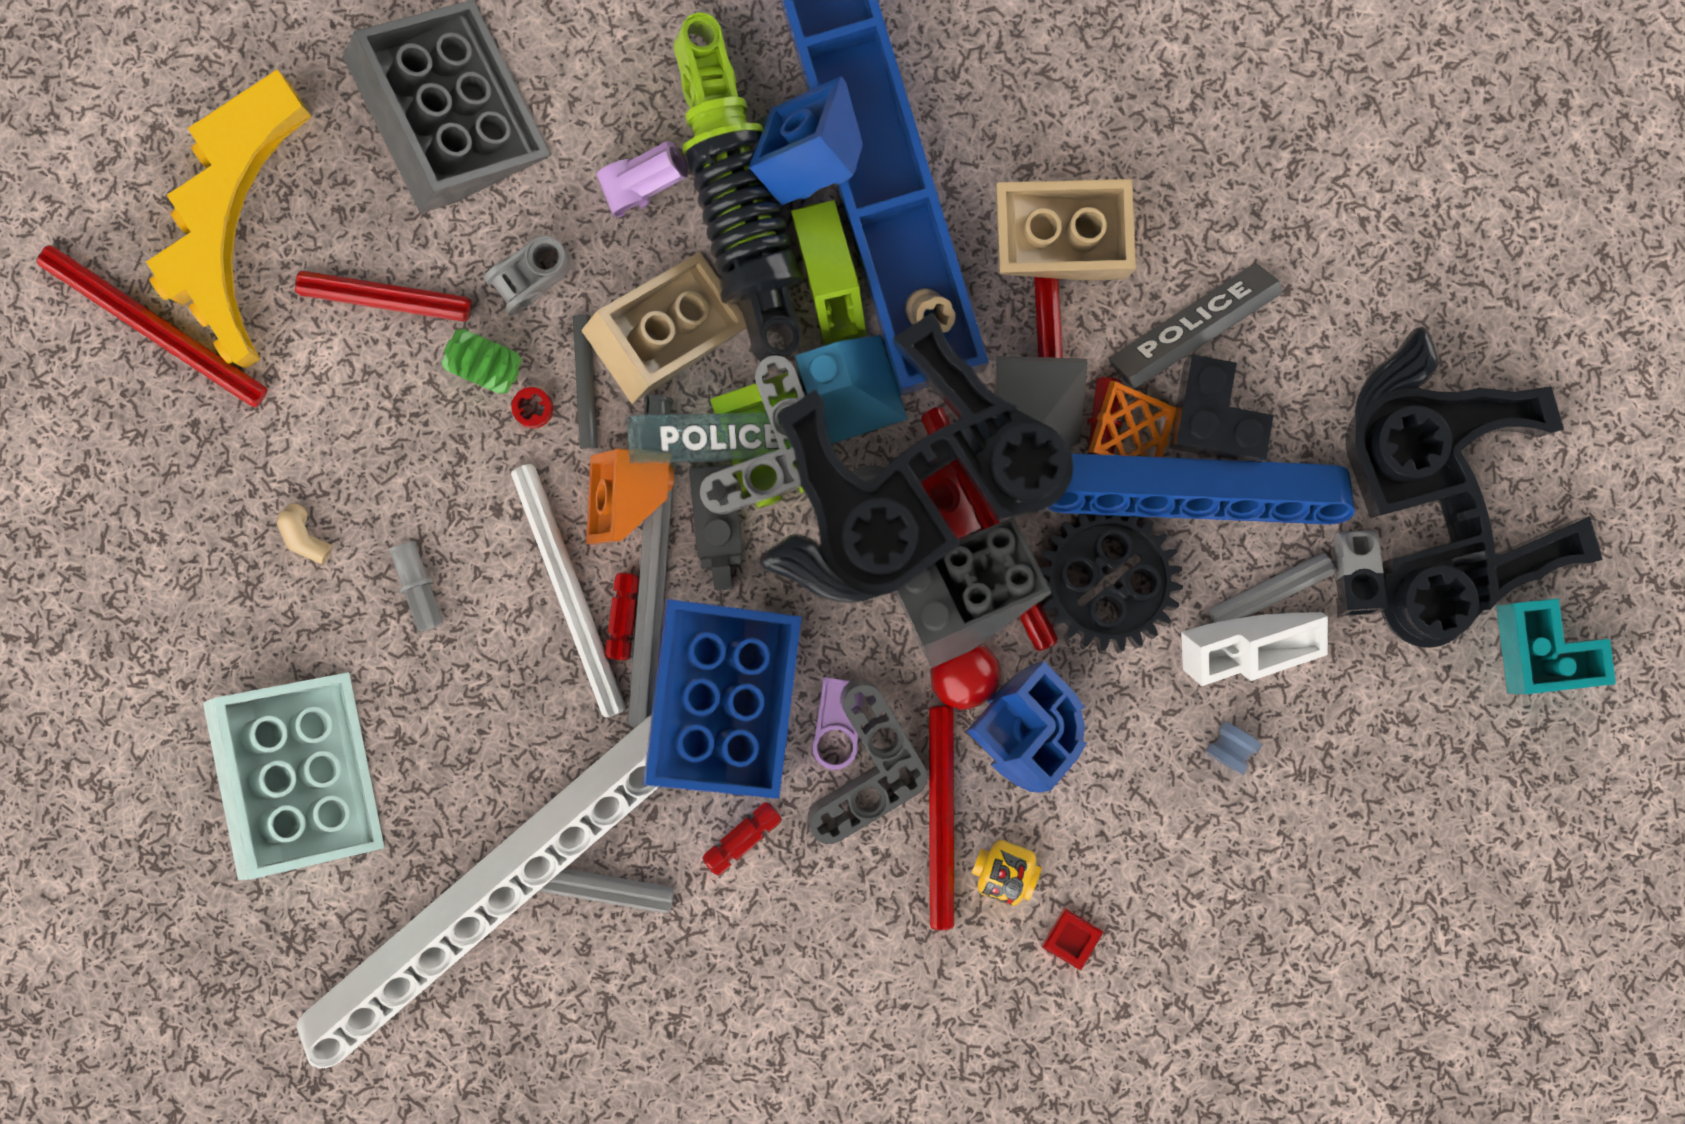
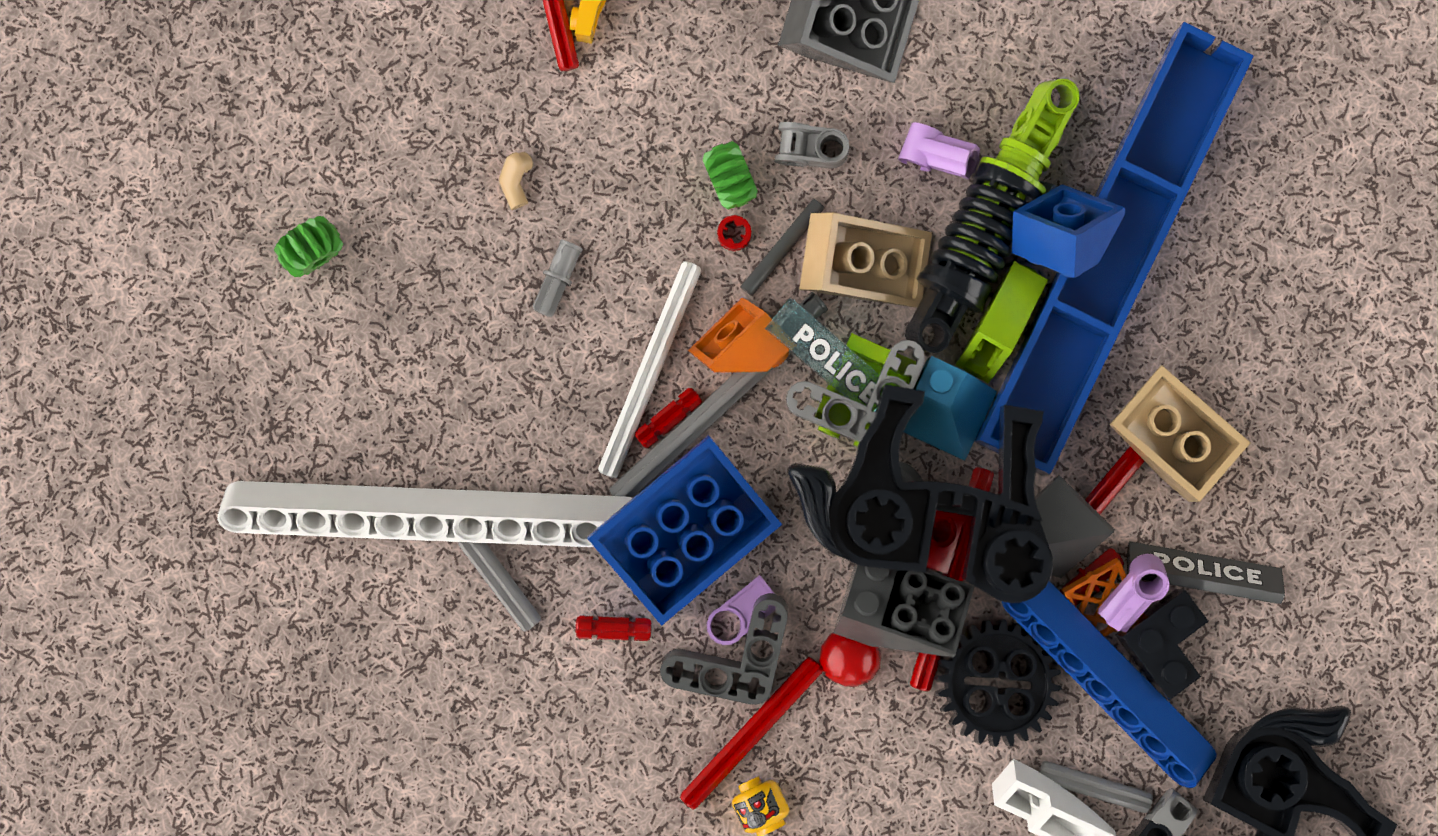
camera: 45 degrees right, 0 degrees up
light aqua slope [203,672,384,880] -> none
red axle [295,270,472,322] -> none
dark grey hinge [689,464,743,591] -> none
tan bush [905,288,956,333] -> none
blue brick [967,661,1087,793] -> none
none -> bright green gear [274,216,344,277]
none -> lavender piece [1098,554,1170,633]

